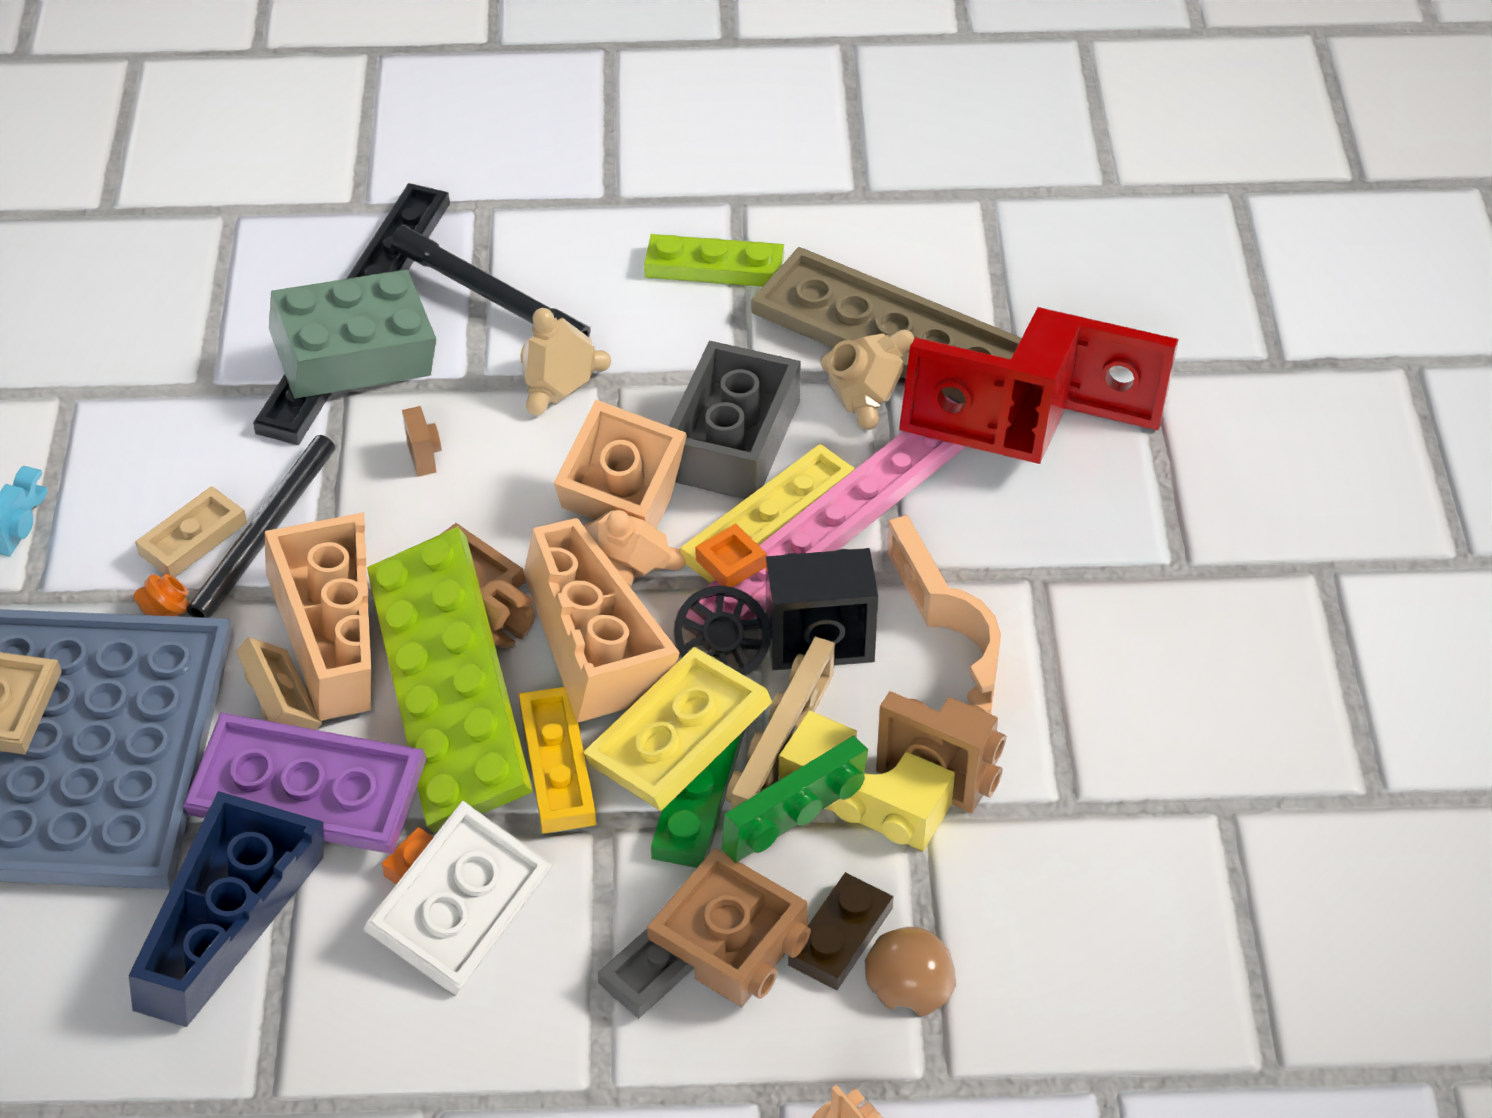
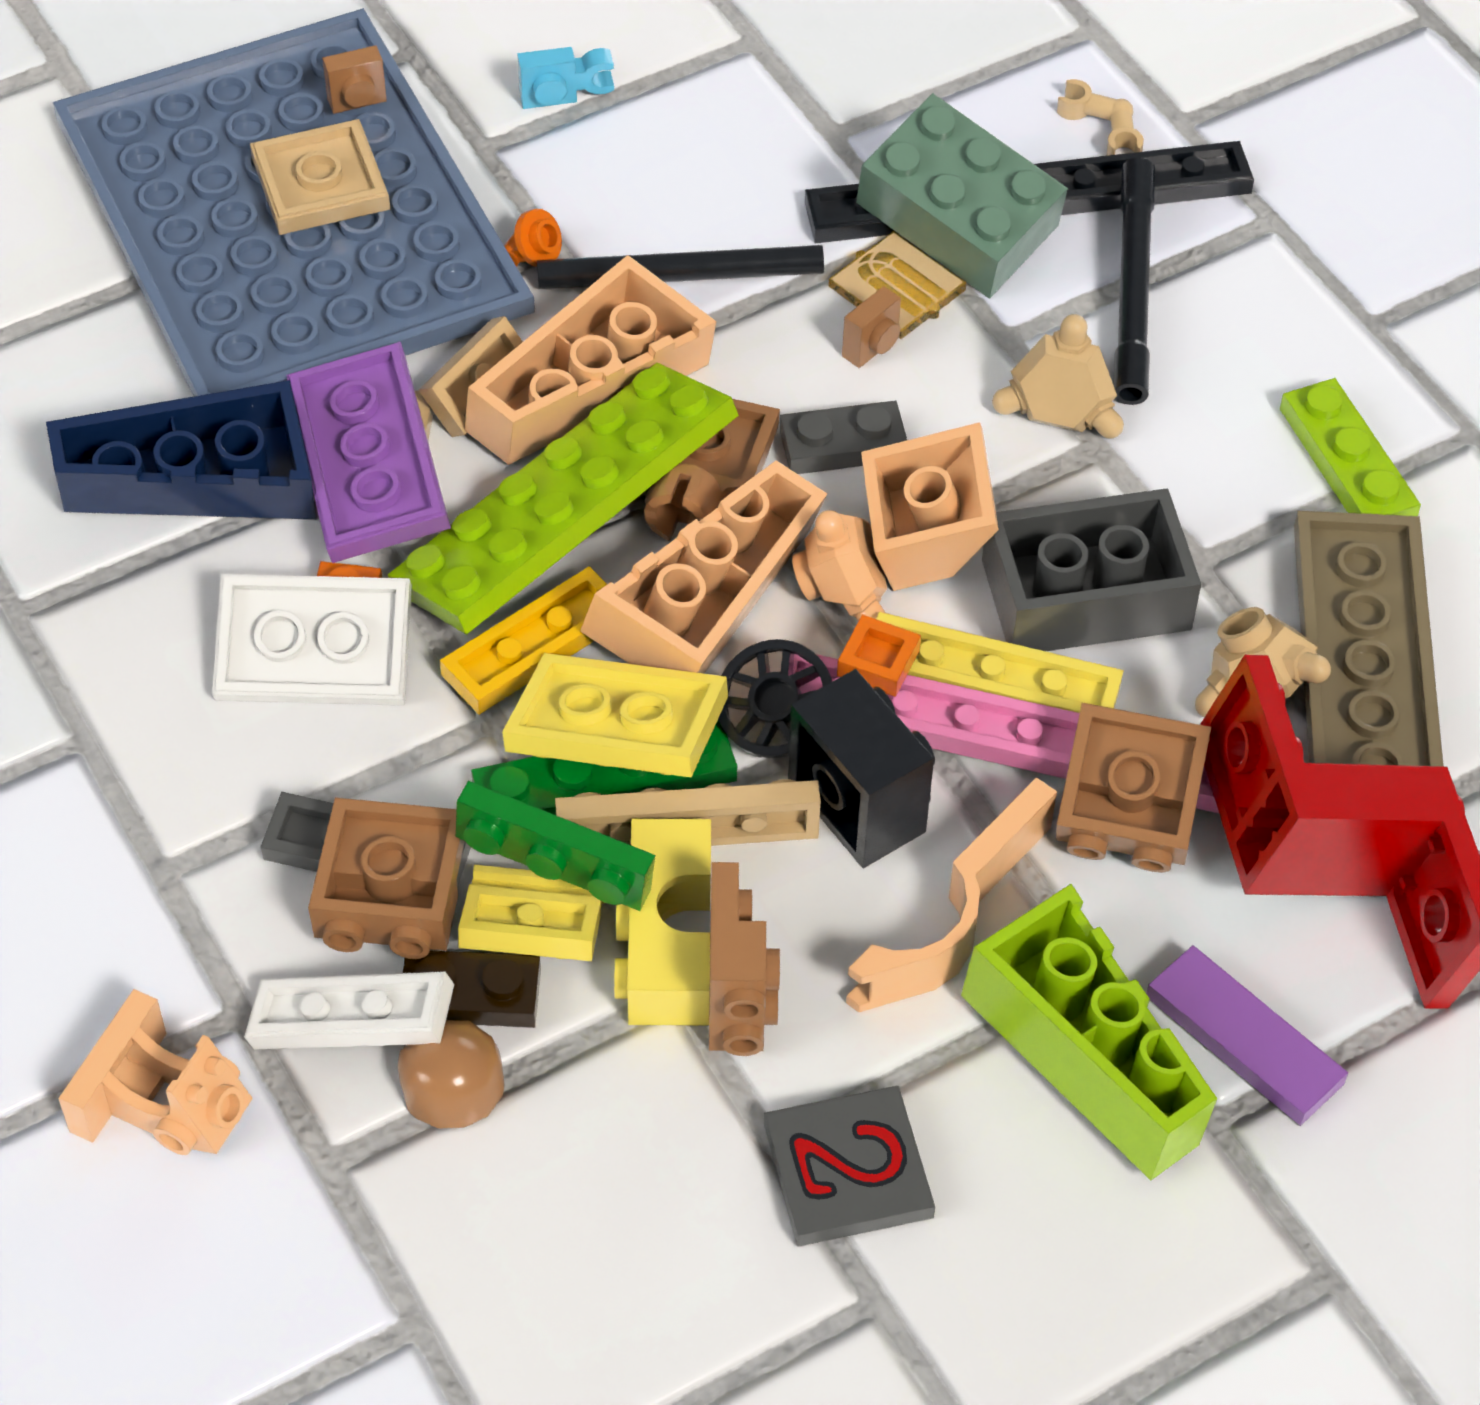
camera: 60 degrees right, 5 degrees up
tan plate [135,486,247,577] -> none
none -> white tile [244,972,454,1050]
none -> light yellow plate [458,865,604,961]
none -> dark grey tile [764,1085,935,1247]
none -> dark grey plate [780,400,907,474]
none -> piece [828,231,966,339]
none -> lime wedge [961,884,1217,1180]
none -> medium nougat plate [1056,703,1211,873]
none -> tan arm [1057,79,1144,156]
none -> medium lavender tile [1146,945,1349,1126]

